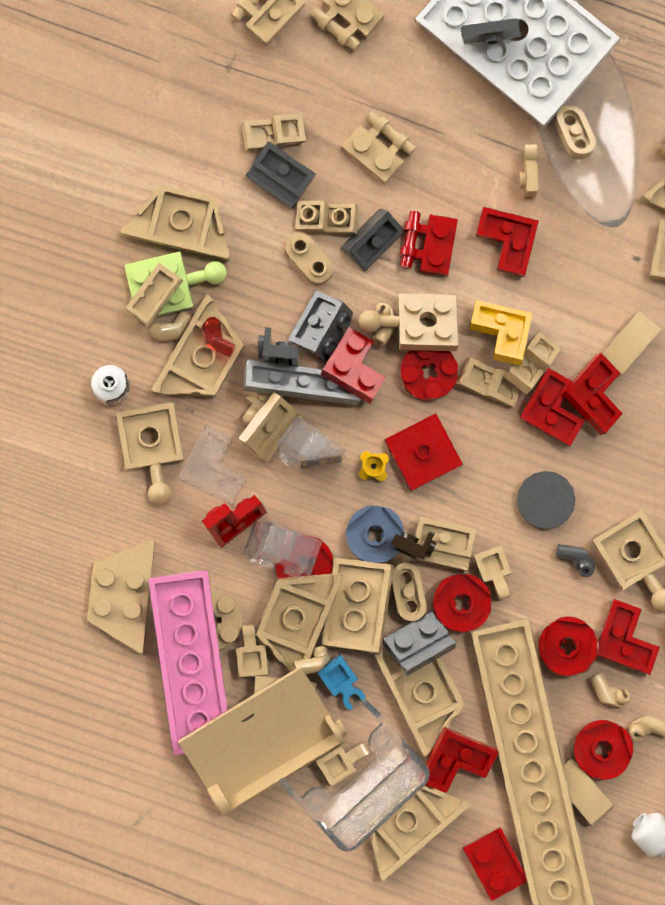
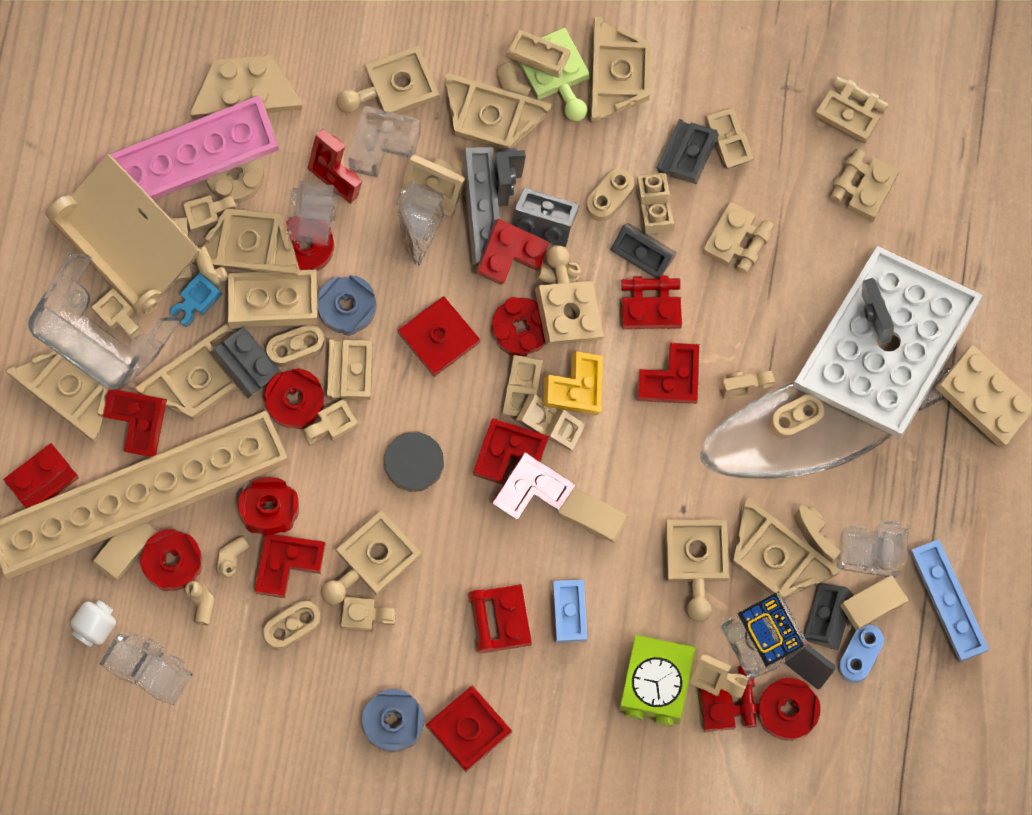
camera: 80 degrees right, 10 degrees down
white head [91,365,130,405] -> none
clear red arm [202,317,236,358] -> none
yellow plate [359,451,389,481] -> none
dark brown bracket [390,531,437,562] -> none
dark grey arm [556,544,595,577] -> none

